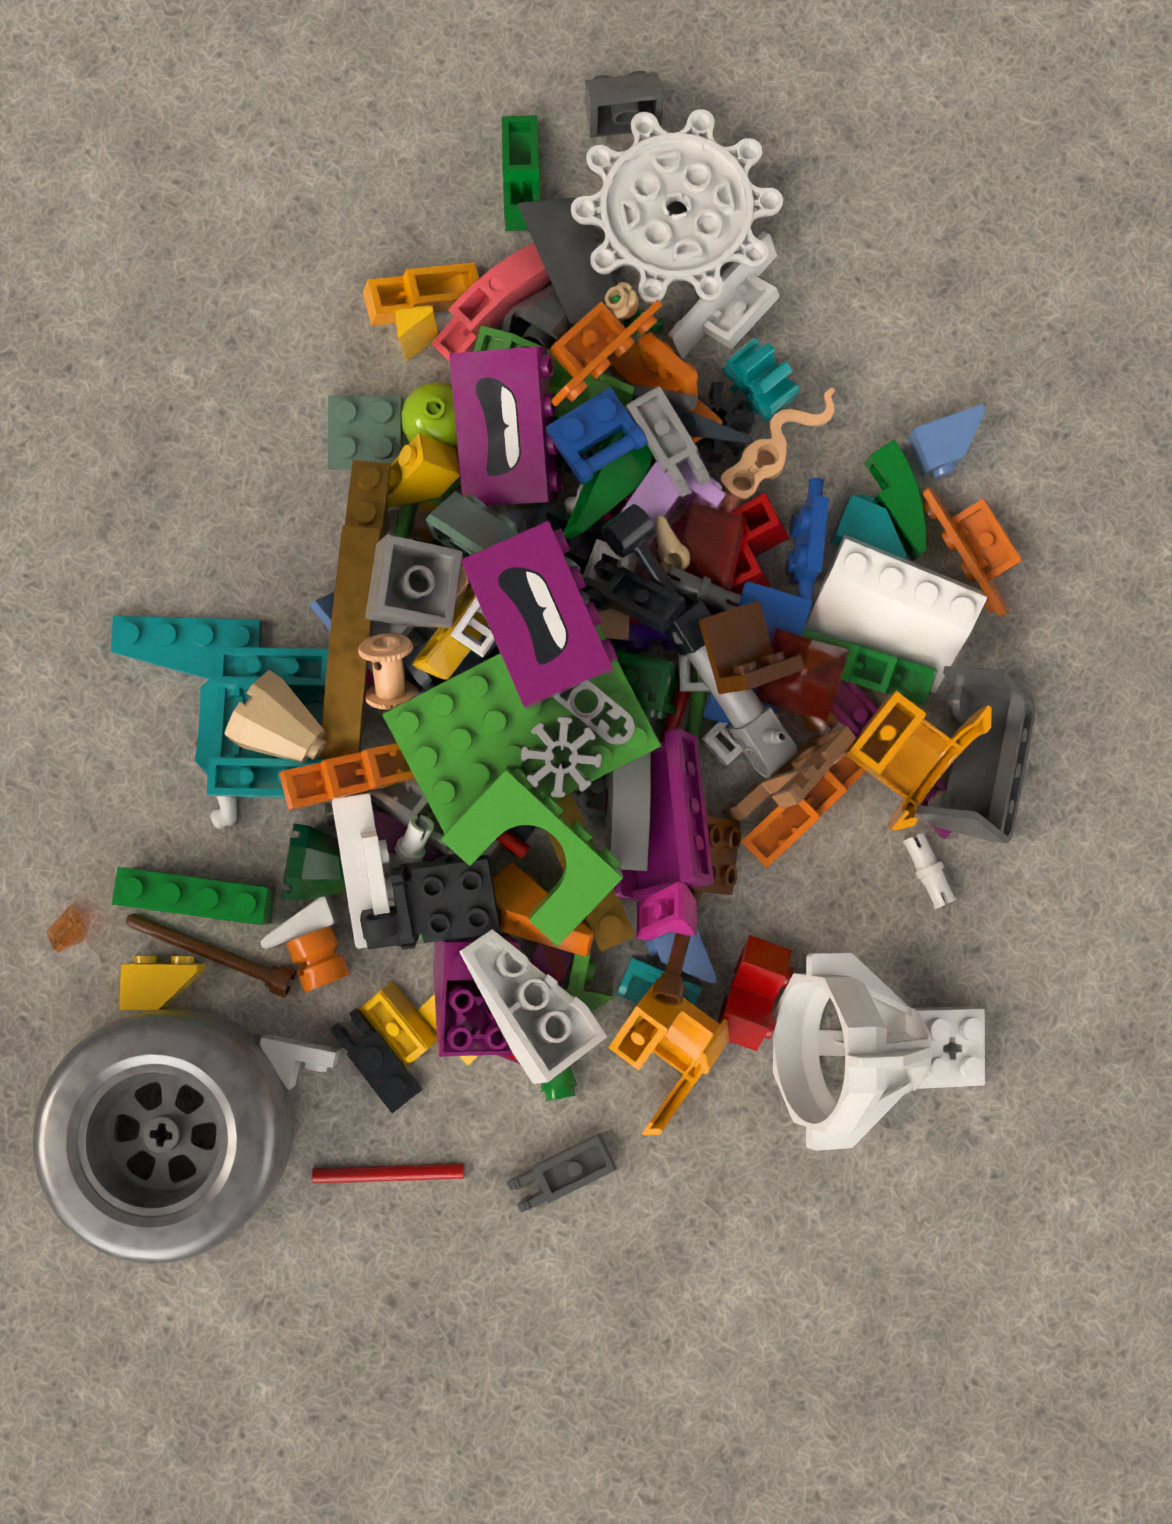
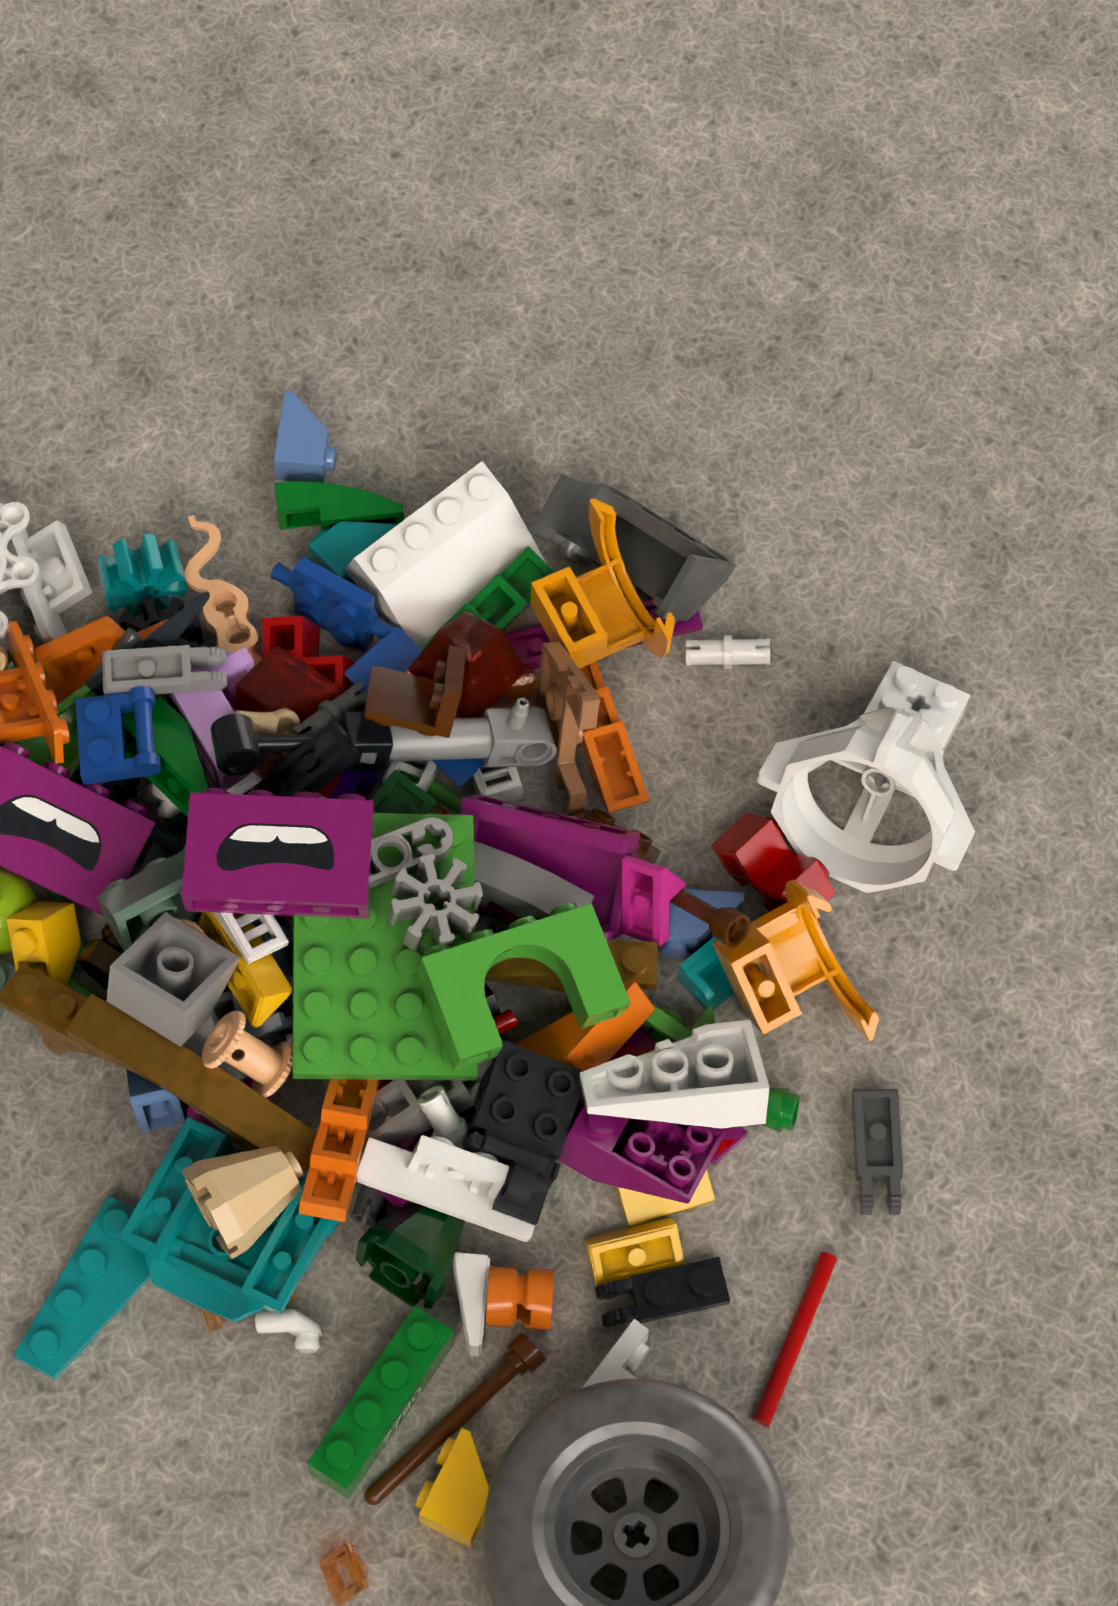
camera: 65 degrees left, 20 degrees down
orange bracket [922,488,1023,617] -> none

